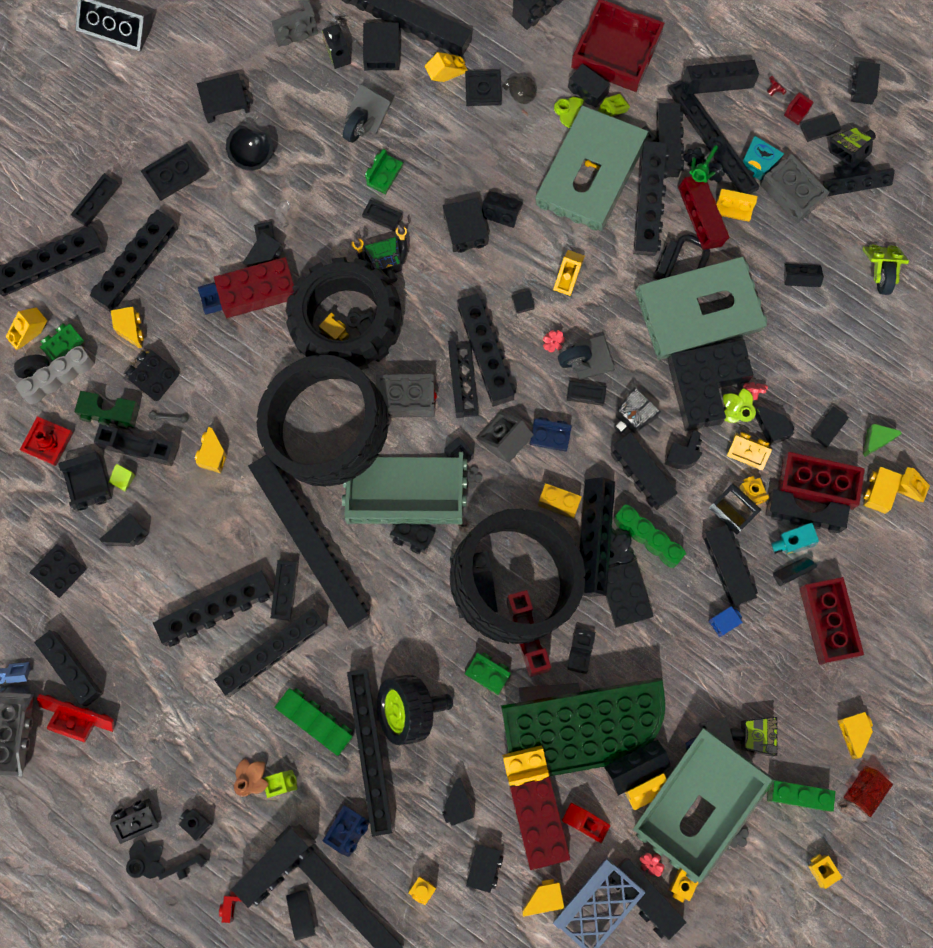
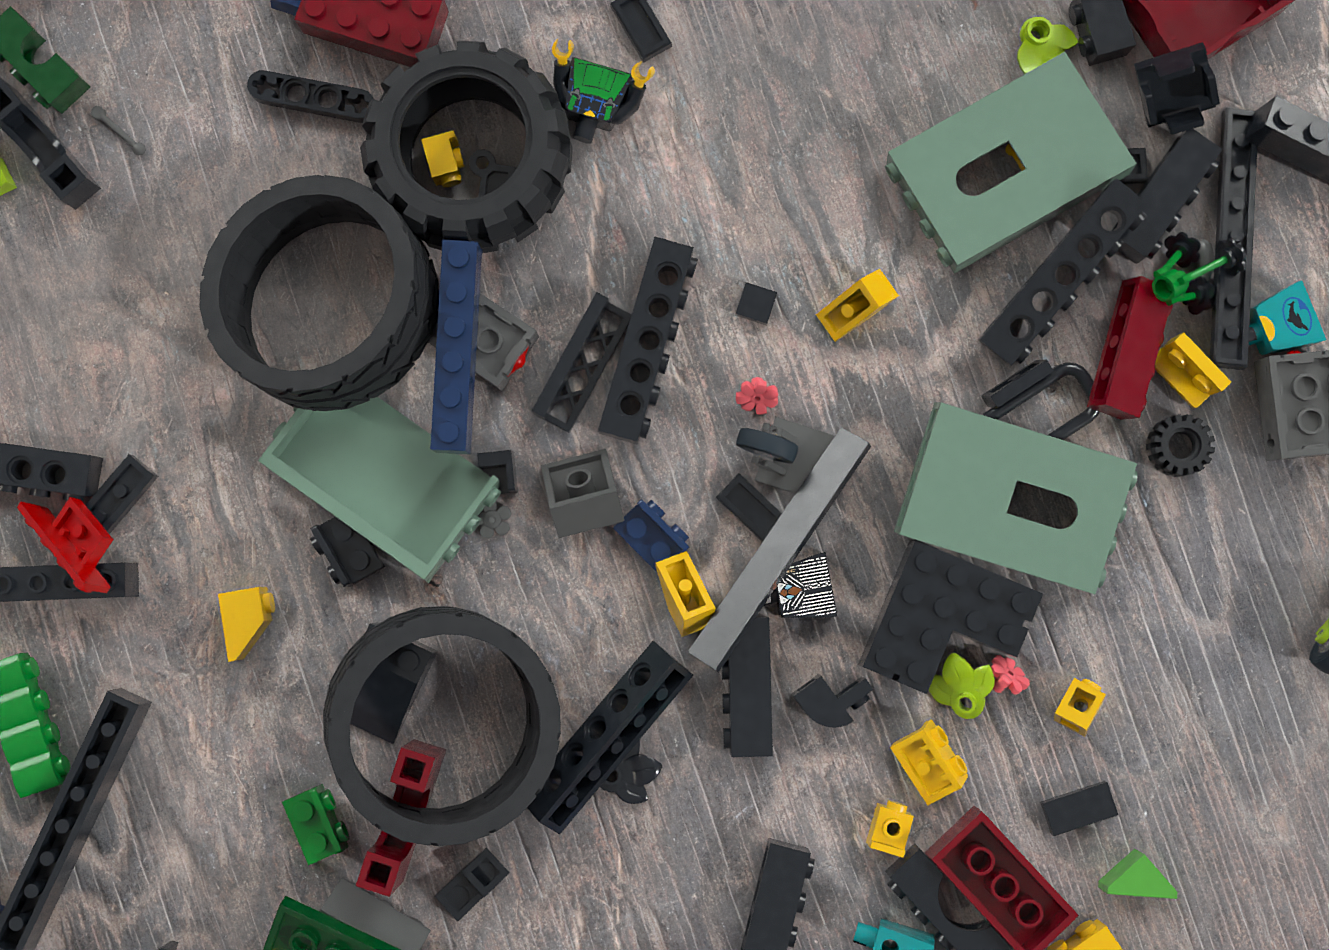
camera: 35 degrees right, 10 degrees up
black bracket [123,349,179,401] -> none
yellow slope [195,427,227,473] -> none
black brick [248,454,370,631] -> none
black wheel [377,675,453,746] -> none
black panel [443,198,489,253] -> none
black bracket [481,191,523,228] -> none
yellow brick [538,483,582,519] -> none
lime bracket [598,94,630,117] -> none
black plate [606,561,654,628] -> none
green brick [613,505,686,568] -> none
black tile [709,483,762,535] -> none
black slope [755,406,794,446] -> none
black slope [784,263,824,287] -> none
none -> red bracket [17,497,114,593]
none -> yellow slope [218,587,275,662]
none -> black beam [247,70,375,123]
none -> dark blue brick [430,240,482,455]
none -> yellow slope [655,551,716,637]
none -> tile [688,427,871,673]
none -> yellow brick [1054,678,1106,737]
none -> black panel [1134,42,1220,135]
none -> black tyre [1146,414,1215,477]

